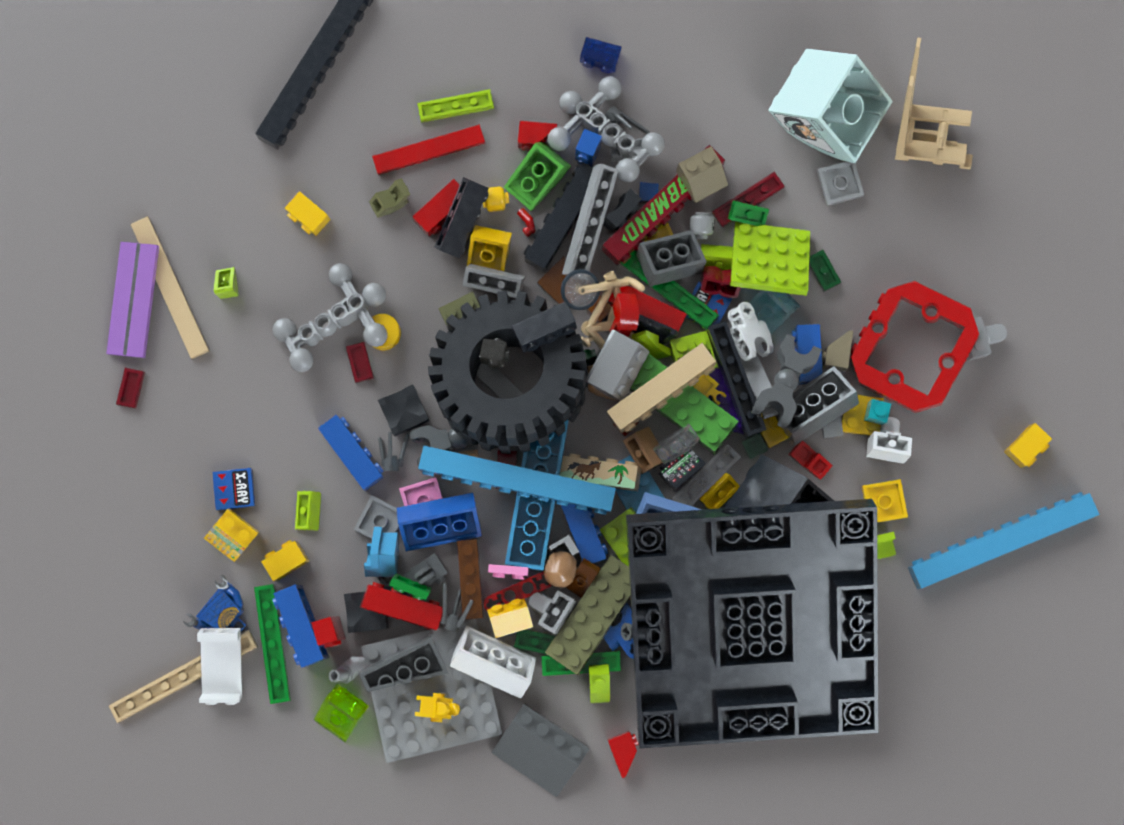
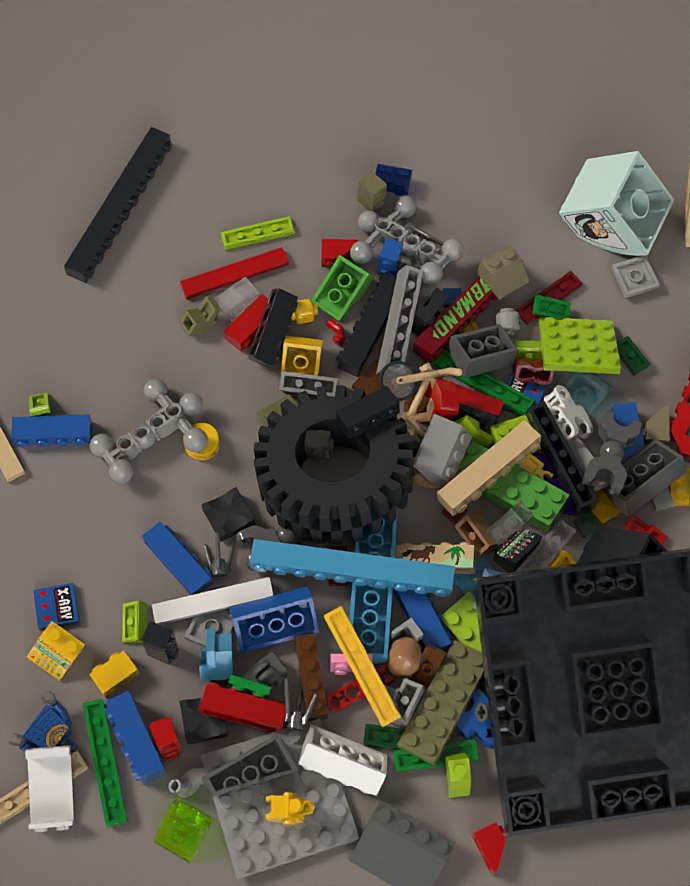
camera: 10 degrees left, 15 degrees down
yellow brick [285,191,331,236] -> none
dark red tile [346,342,374,384] -> none
yellow brick [487,599,533,638] -> none
none -> blue brick [11,414,92,448]
none -> black brick [141,621,179,664]
none -> white tile [152,577,274,625]
none -> clear brick [216,277,259,321]
none -> yellow tile [323,606,401,727]
none -> olive brick [357,171,387,212]

